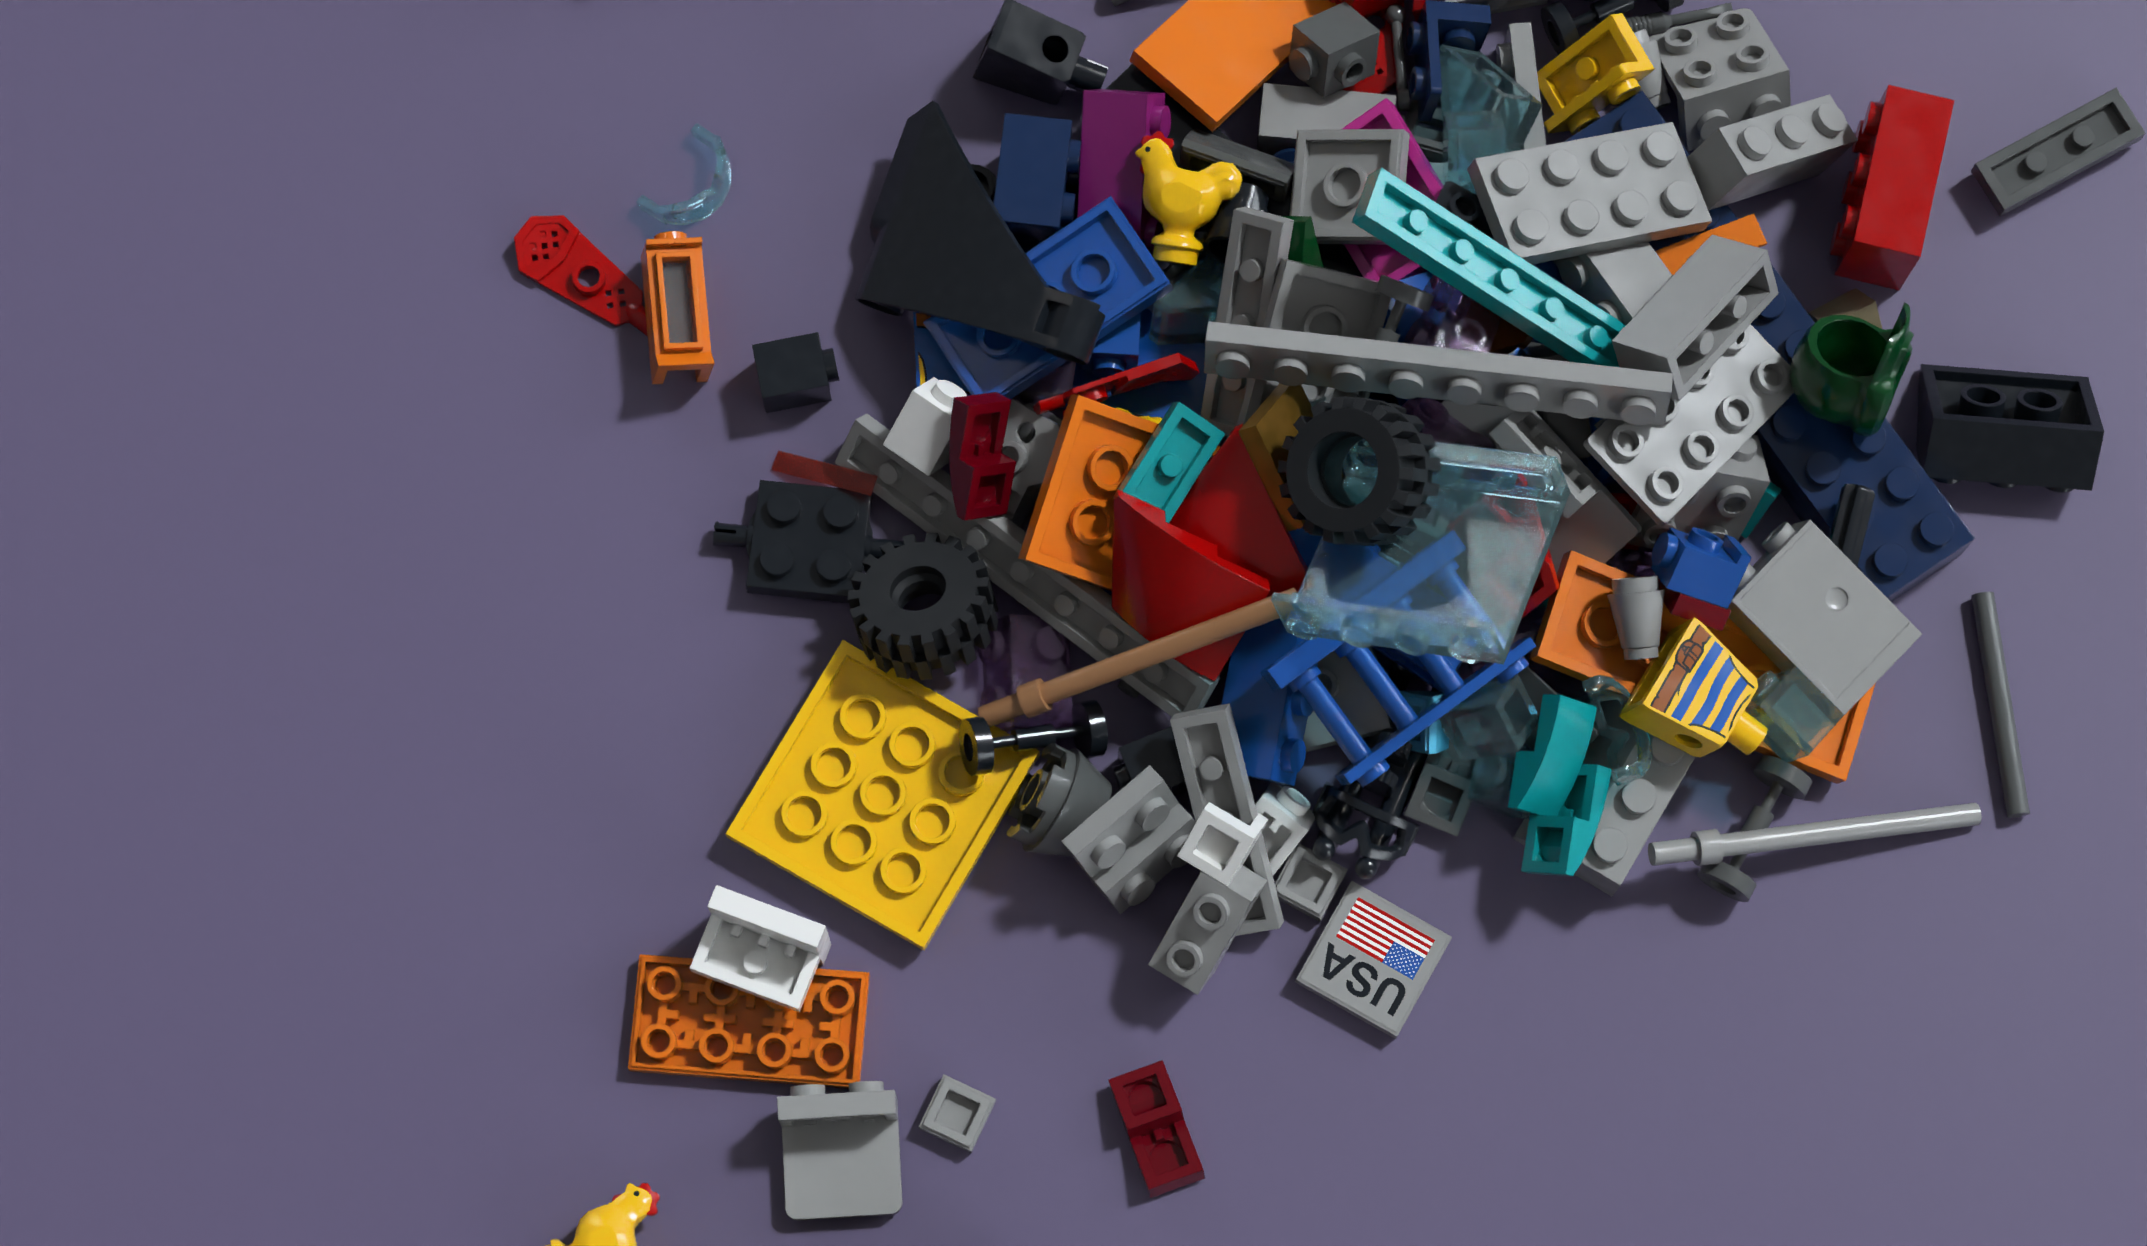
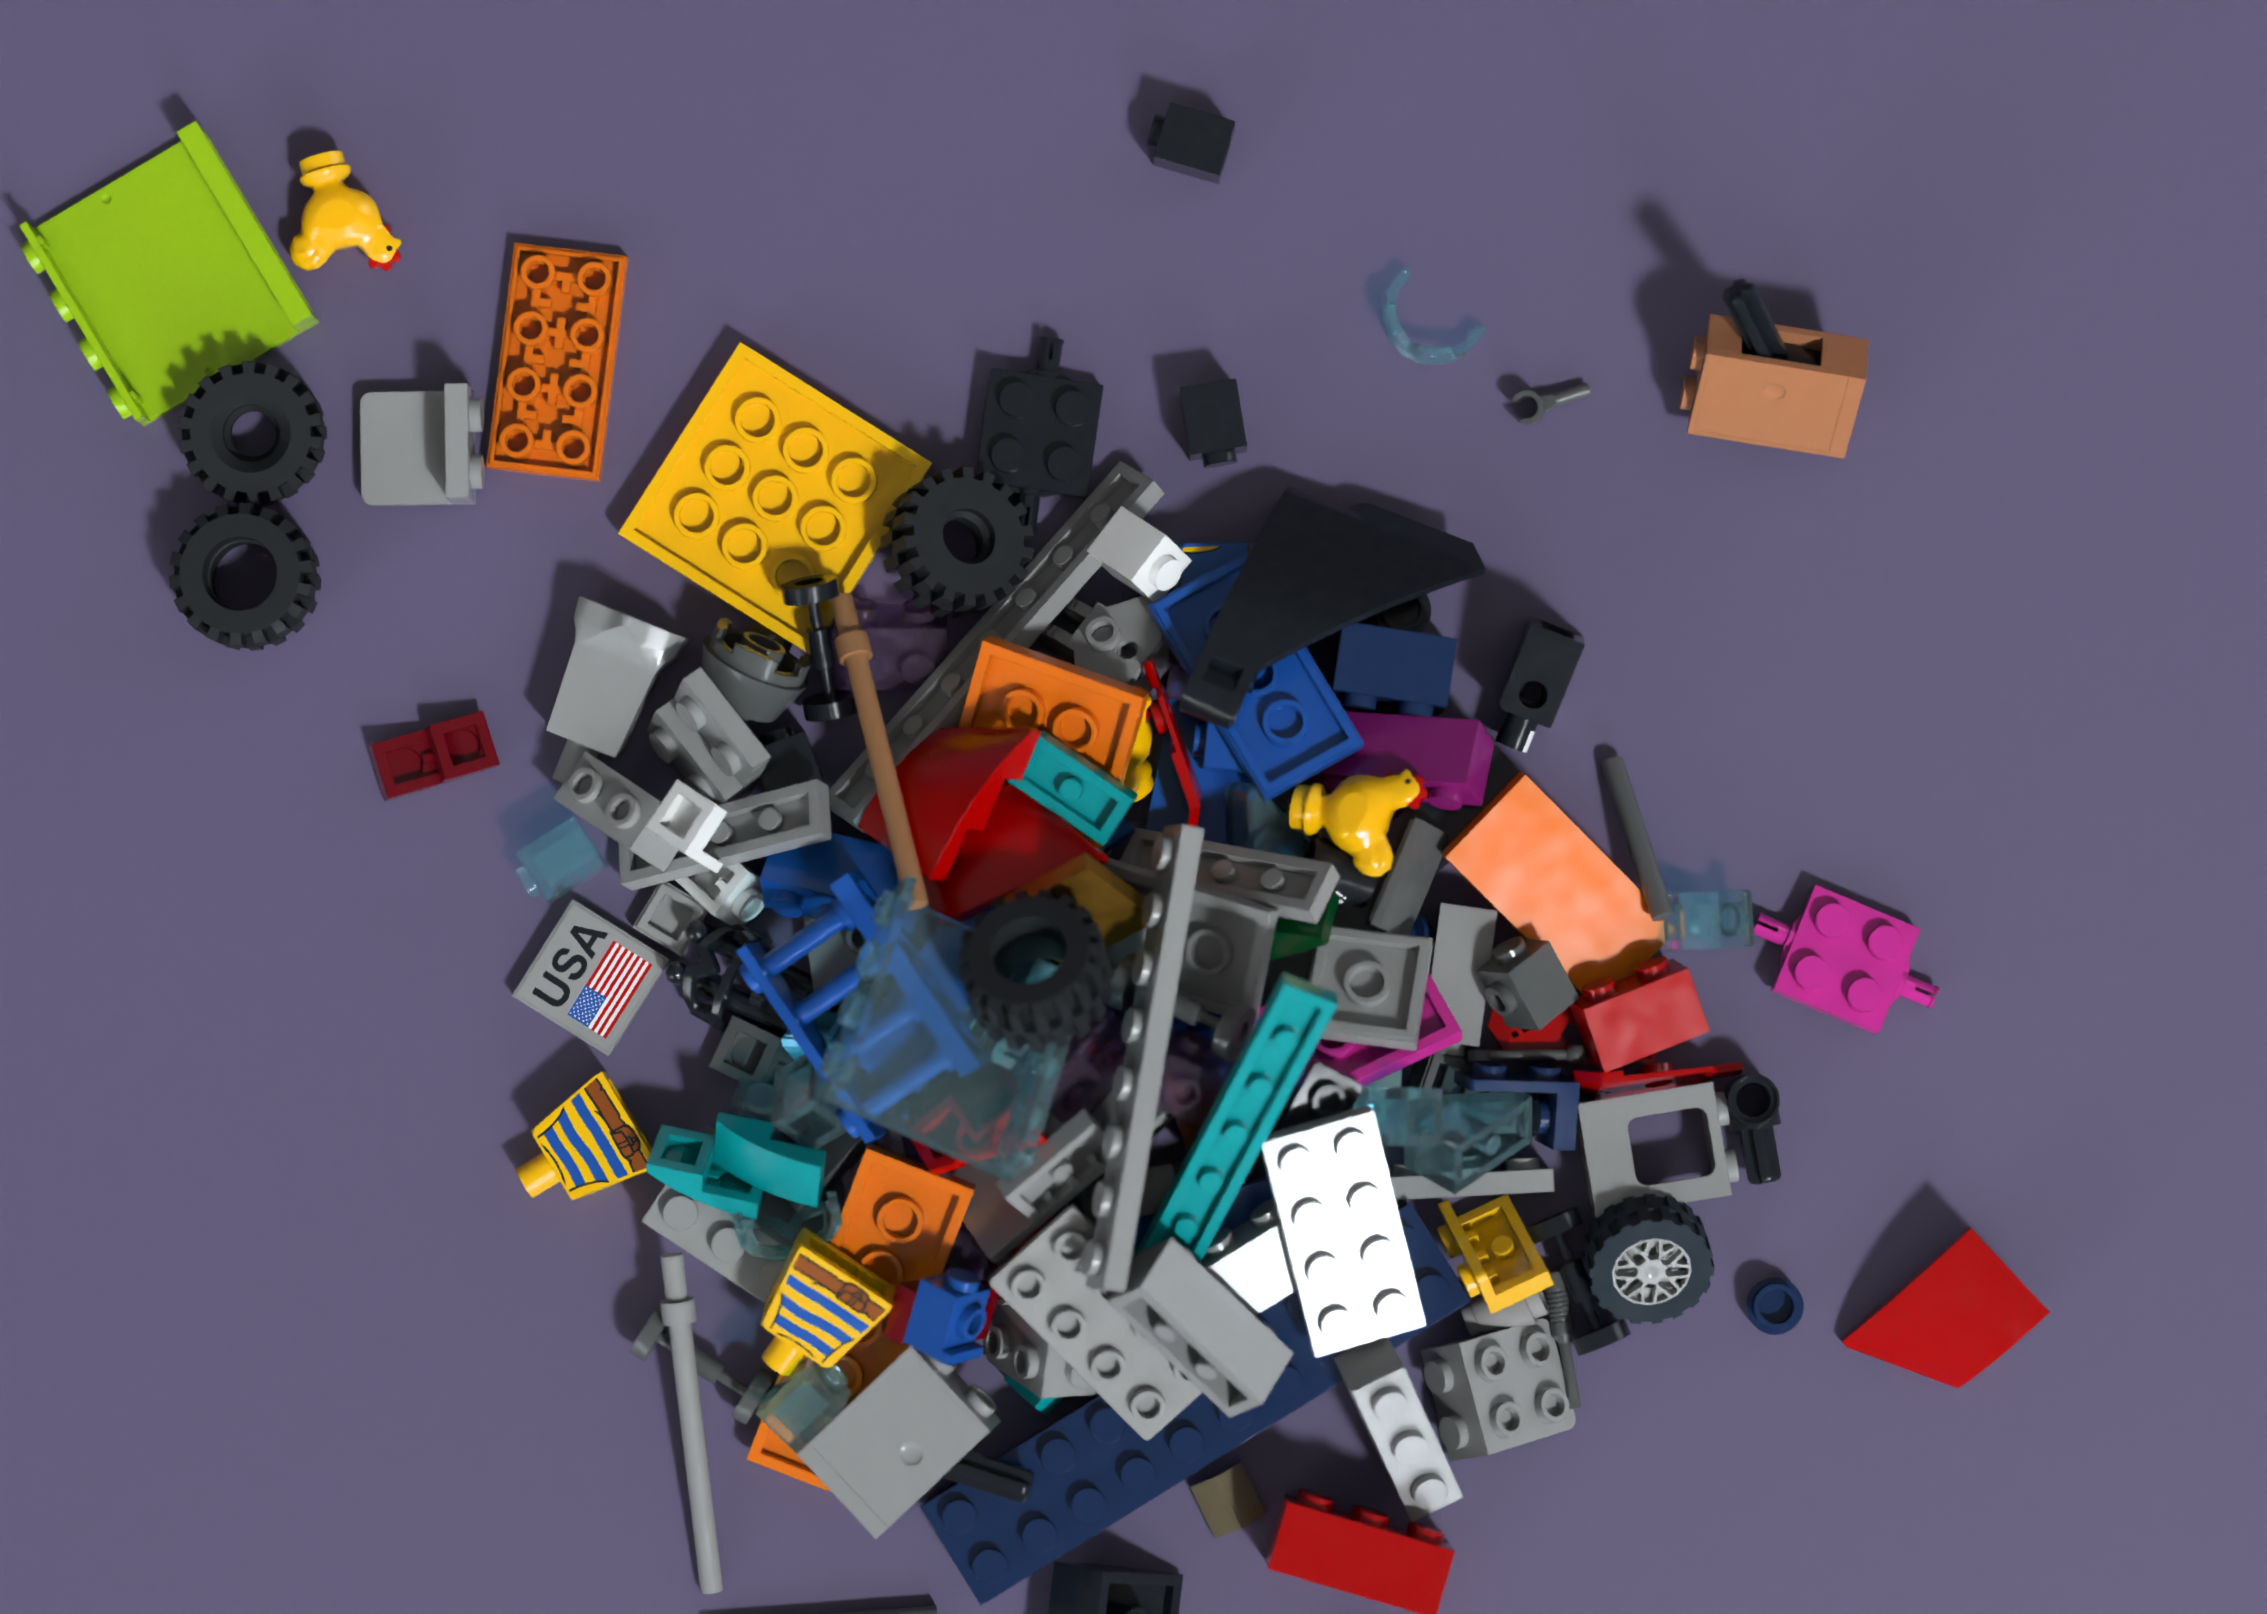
camera: 90 degrees right, 10 degrees up
red piece [514,215,648,336] -> none
orange window [641,231,715,384] -> none
white bracket [690,885,832,1013] -> none
clear red piece [771,451,878,496] -> none
light grey tile [919,1074,996,1153] -> none
dark red slope [949,392,1017,521] -> none
light grey cone [1607,576,1665,660] -> none
orange window [1655,213,1767,275] -> none
dark green piece [1789,302,1914,437] -> none
none -> clear light blue brick [514,816,609,903]
none -> torso [515,1071,652,1200]
none -> light grey piece [546,596,689,783]
none -> black brick [1146,102,1236,184]
none -> dark grey hand [1511,383,1591,426]

